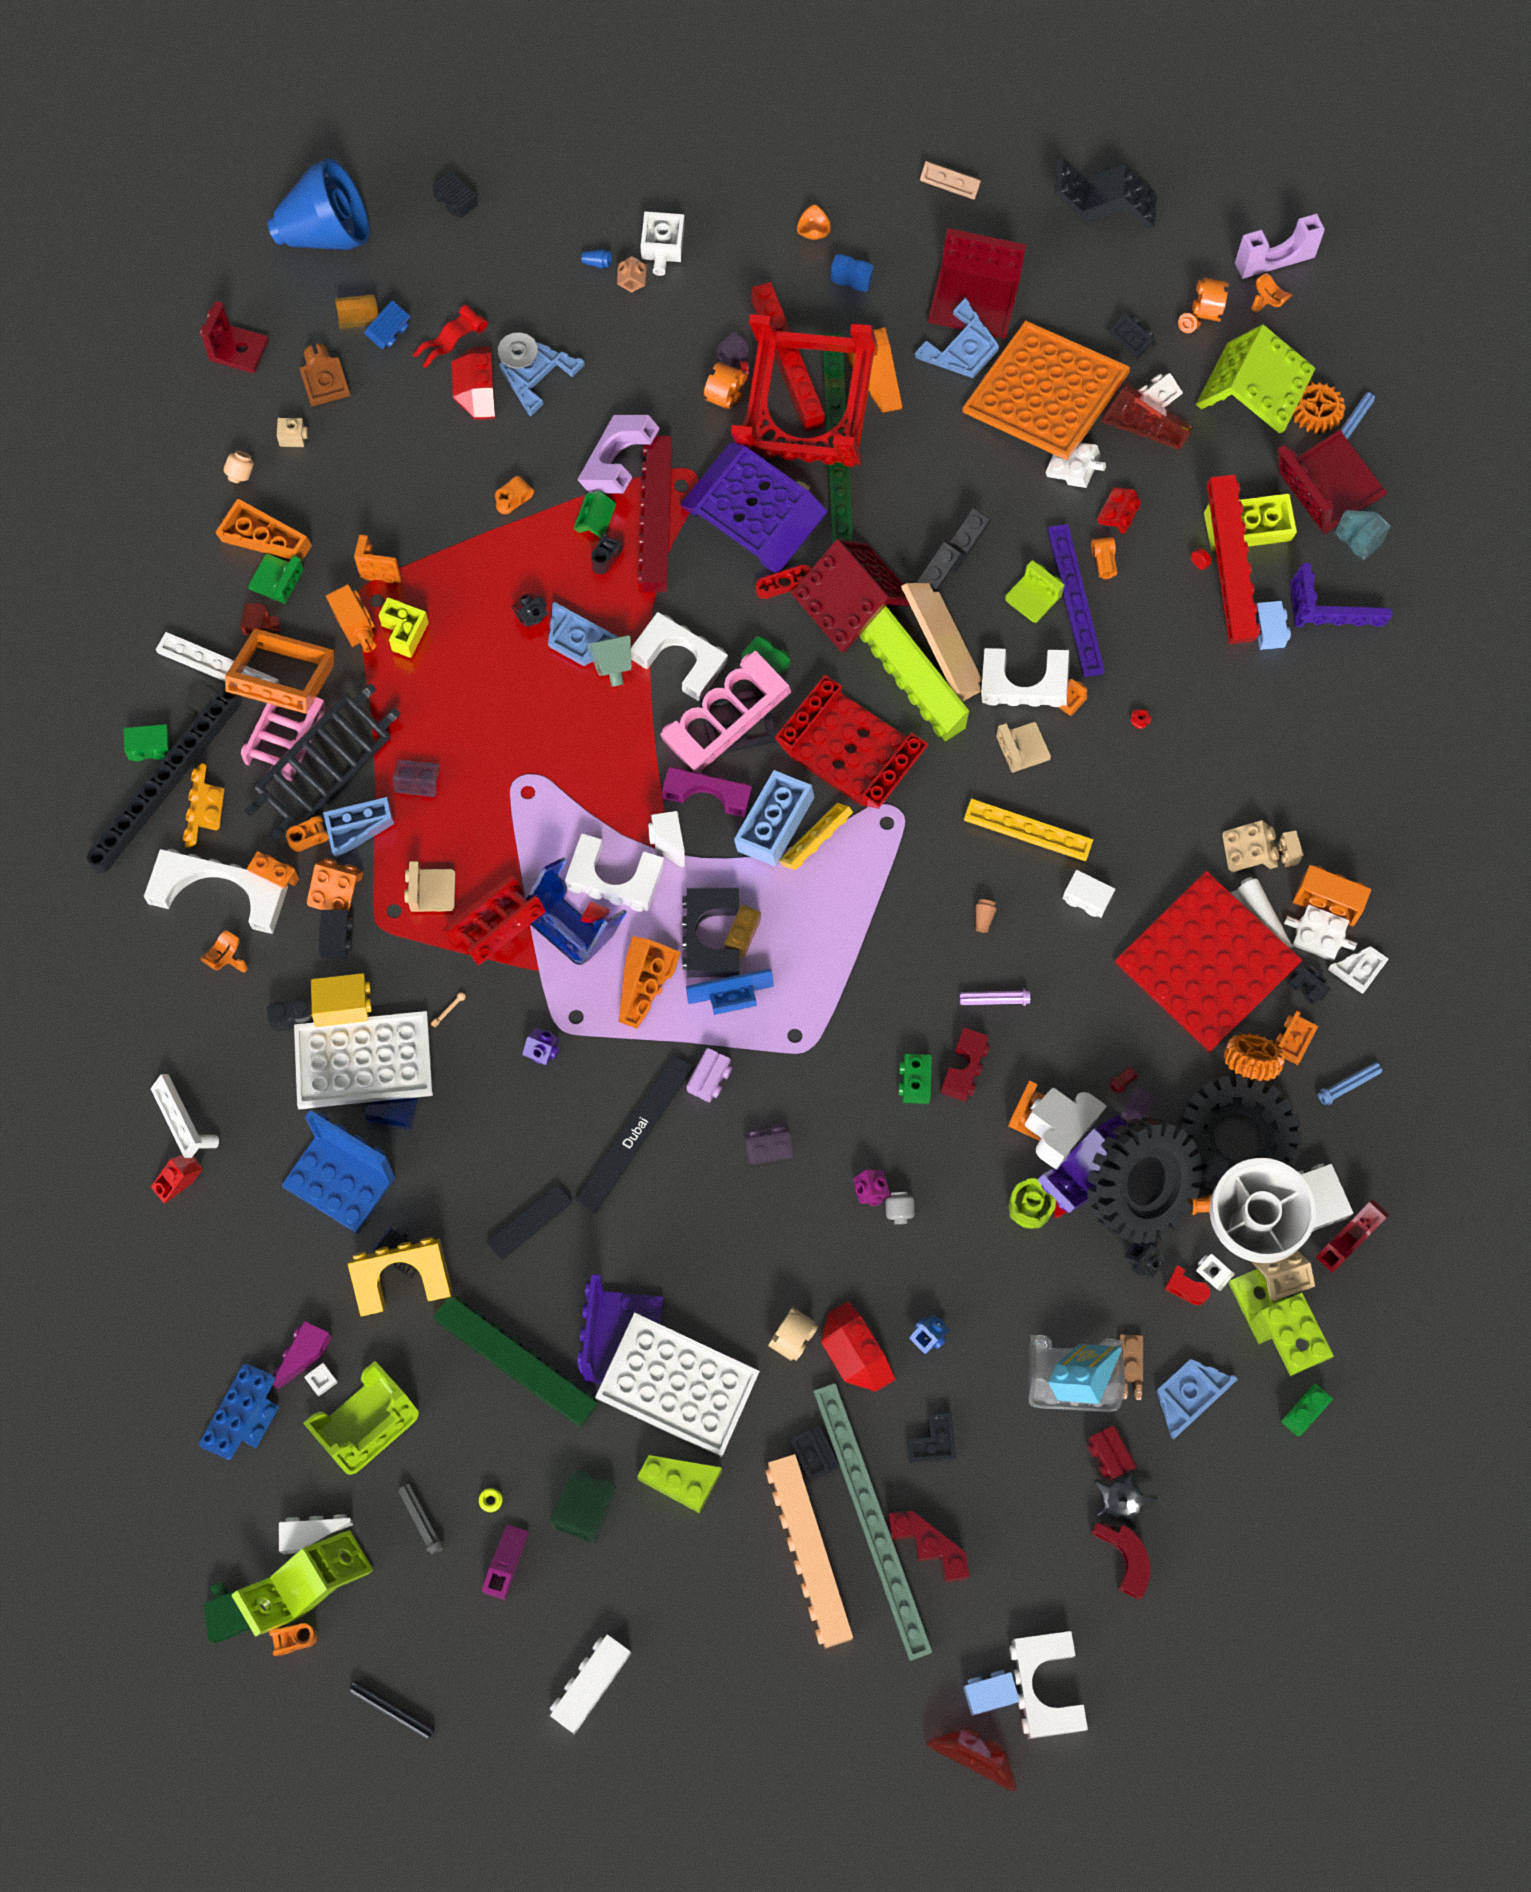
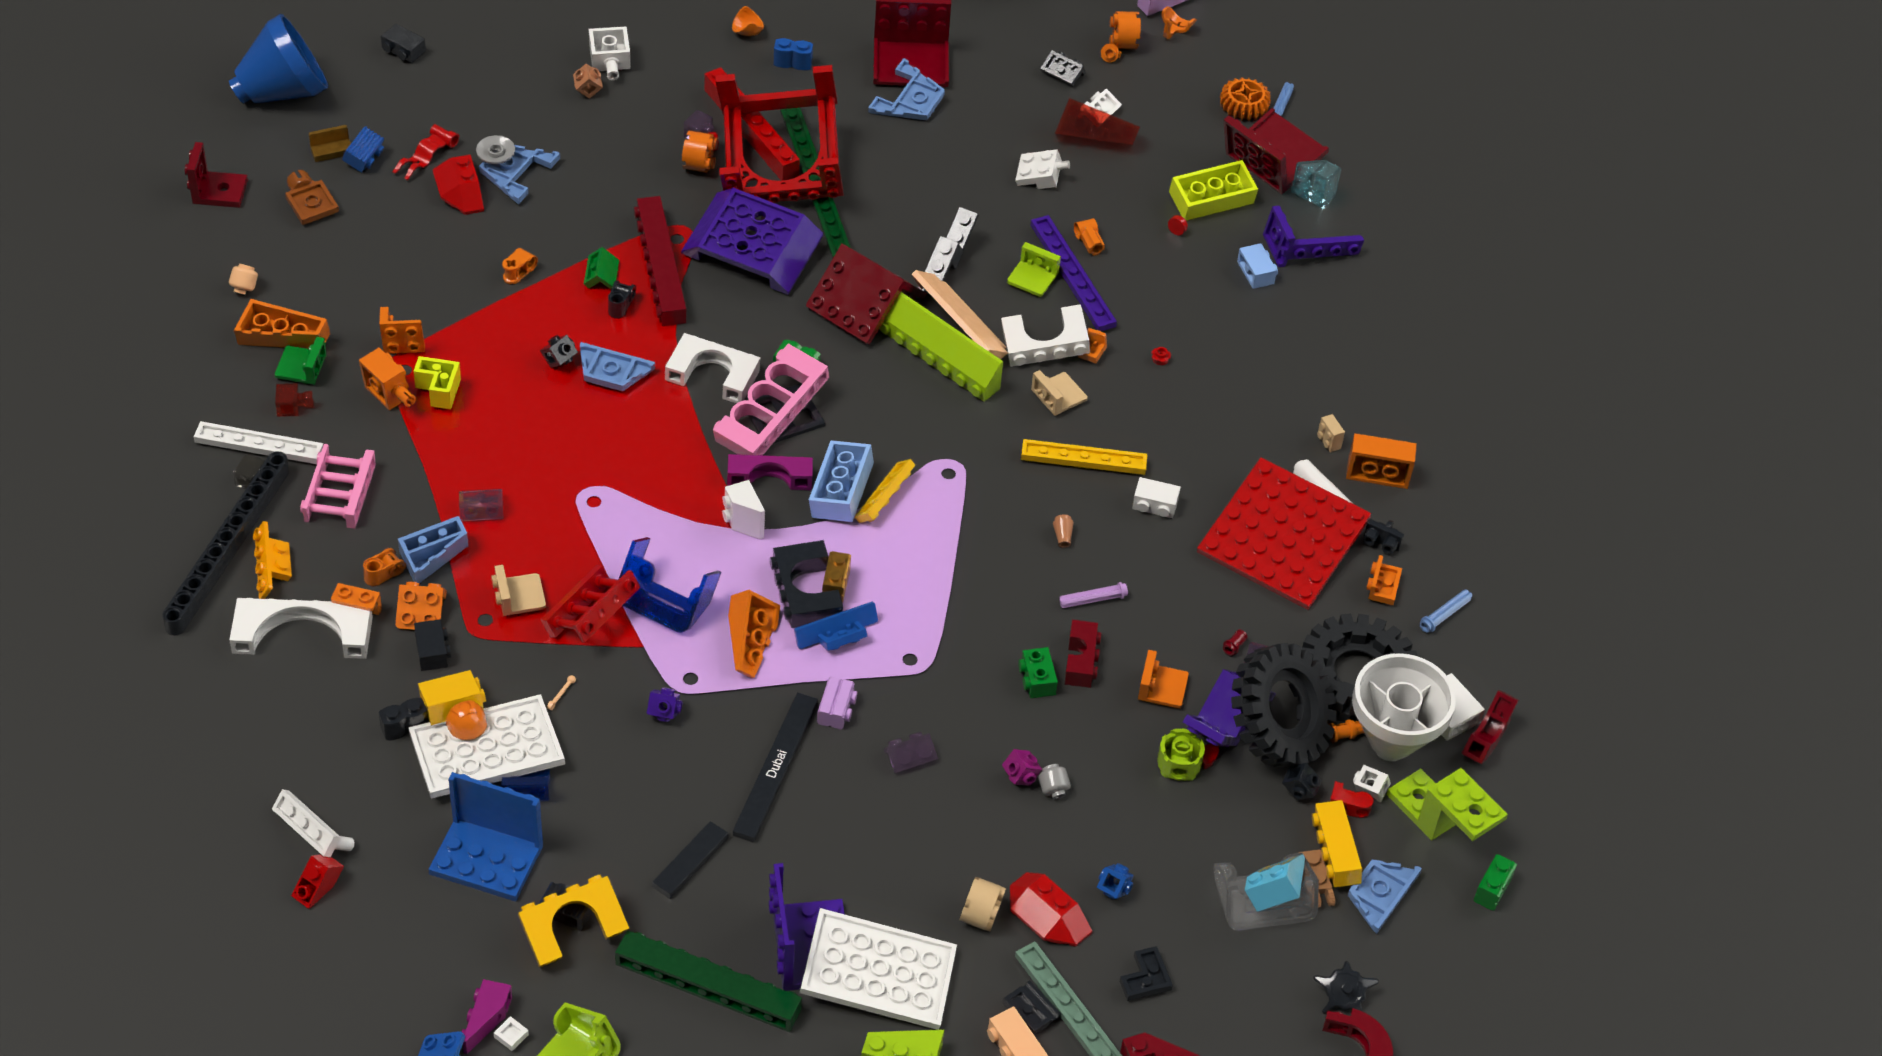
camera: 15 degrees left, 20 degrees down
green brick [124,724,171,761] -> none
orange helmet [200,930,248,973] -> none
orange window [225,628,334,714] -> none
black bar [244,683,401,841] -> none
tan brick [277,418,308,447] -> none
white arch [565,834,664,912] -> none
lavender arch [577,415,659,493] -> none
blue cone [581,249,612,269] -> none
red tile [581,901,610,923] -> none
sand green torso [587,635,631,687] -> none
red beam [756,565,812,599] -> none
red slope [775,675,929,809] -> none
orange wedge [846,328,902,413] -> none
orange plate [963,321,1130,461] -> none
white brick [1025,1088,1107,1170] -> none
dark red brick [1087,1425,1137,1482] -> none
red bracket [1097,487,1141,534] -> none
lime bracket [1196,324,1316,433] -> none
red brick [1207,475,1260,644] -> none
tan bracket [1223,820,1279,872] -> none
orange gear [1224,1033,1285,1081] -> none
tan bracket [1252,1250,1315,1301] -> none
white plate [1284,905,1357,961] -> none
white wing [1328,946,1388,994] -> none
none -> orange helmet [446,700,487,740]
none -> yellow brick [1312,800,1362,887]

